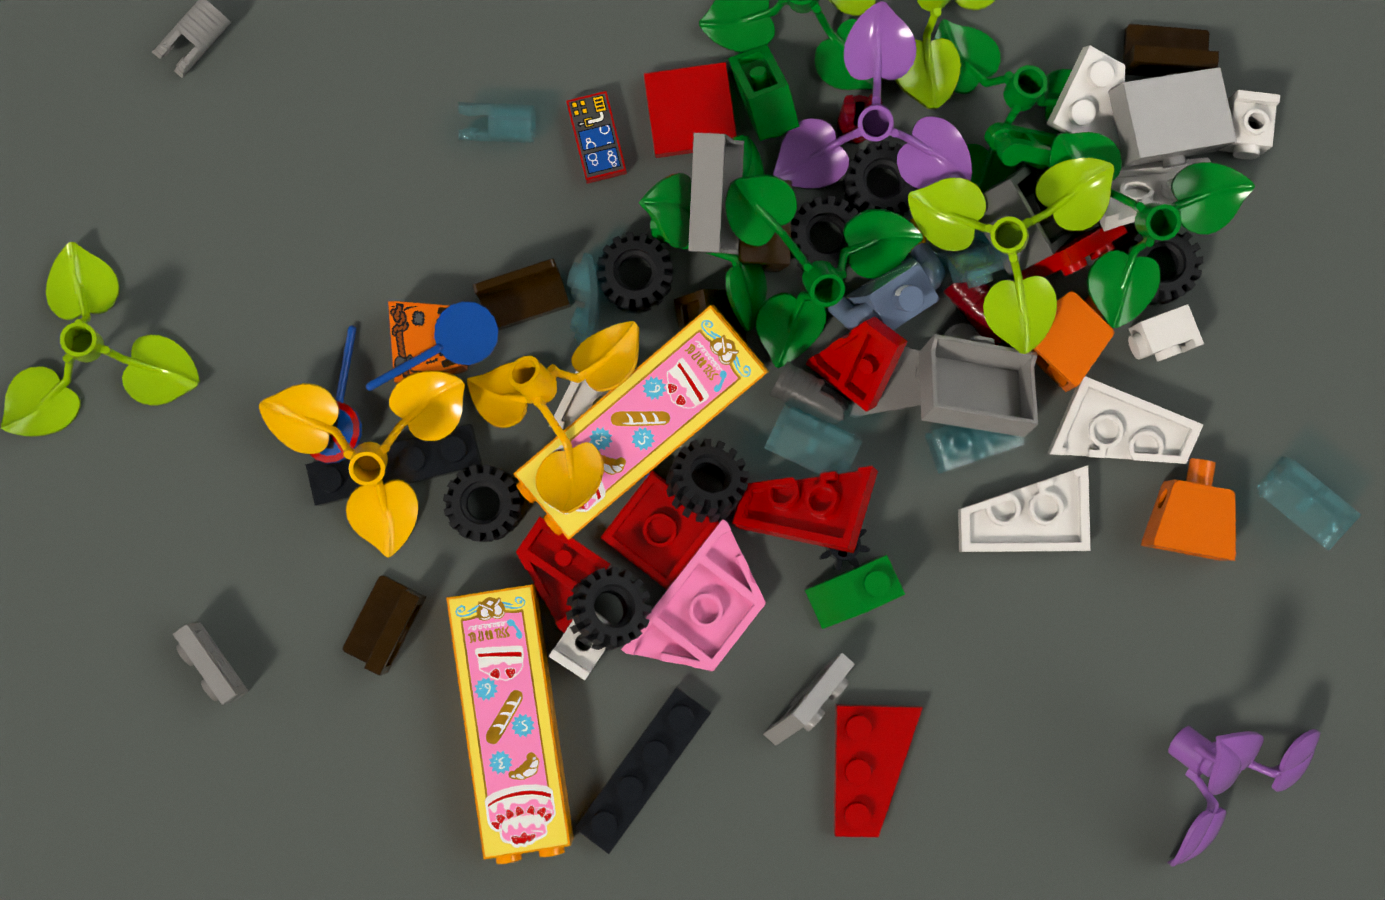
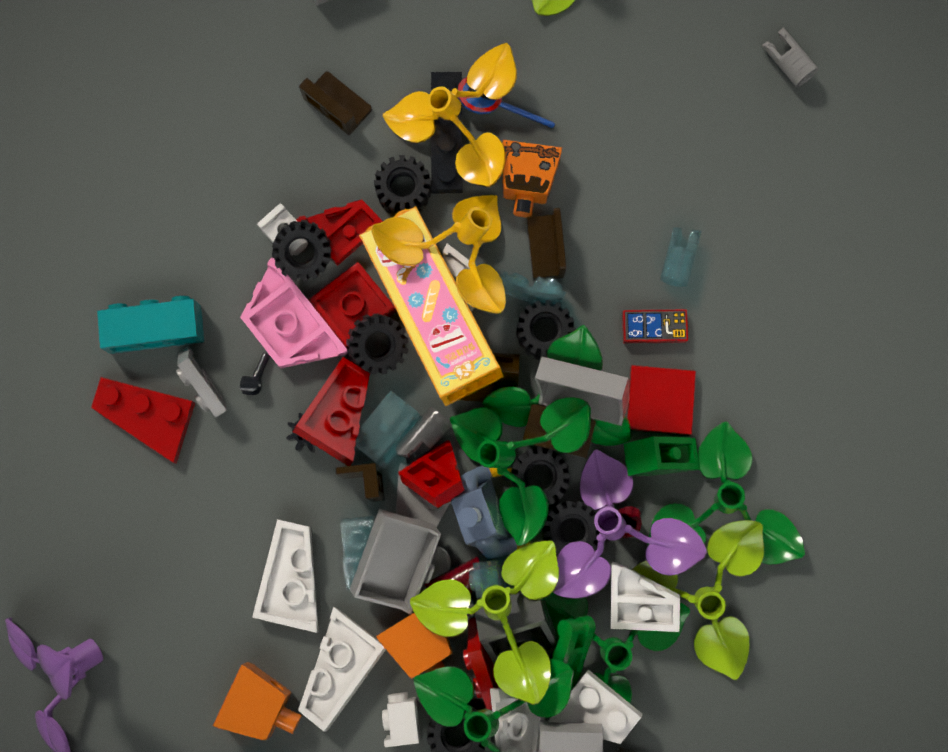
camera: 105 degrees right, 5 degrees down
blue piece [366,301,499,391] -> none
brick [446,584,574,864] -> none
black plate [574,686,711,854] -> none
green slope [804,555,906,629] -> none
none -> teal brick [97,295,204,354]
none -> black hand [240,353,270,395]
none -> dark brown panel [335,463,385,502]
none -> white wing [611,562,680,632]

